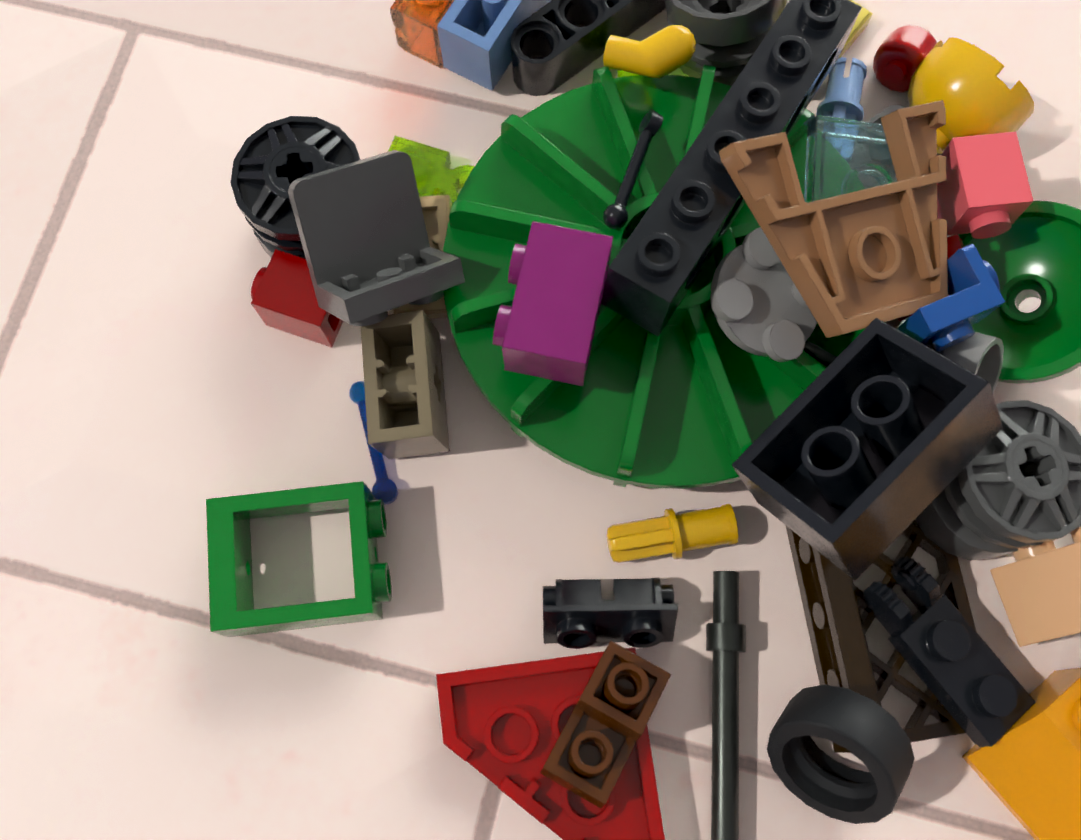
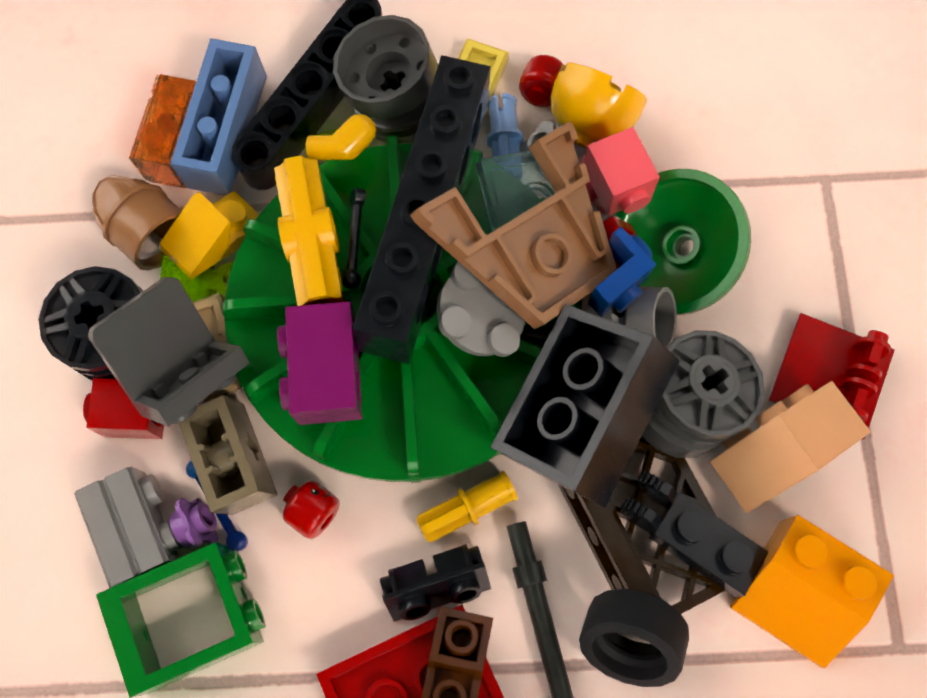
camera: 15 degrees left, 0 degrees up
none -> light grey brick [74,466,183,588]
none -> medium nougat helmet [92,175,182,270]
none -> yellow slope [159,191,259,280]
none -> medium lavender plate [169,498,218,549]
none -> yellow piece [274,155,344,306]
none -> red piece [282,480,340,539]

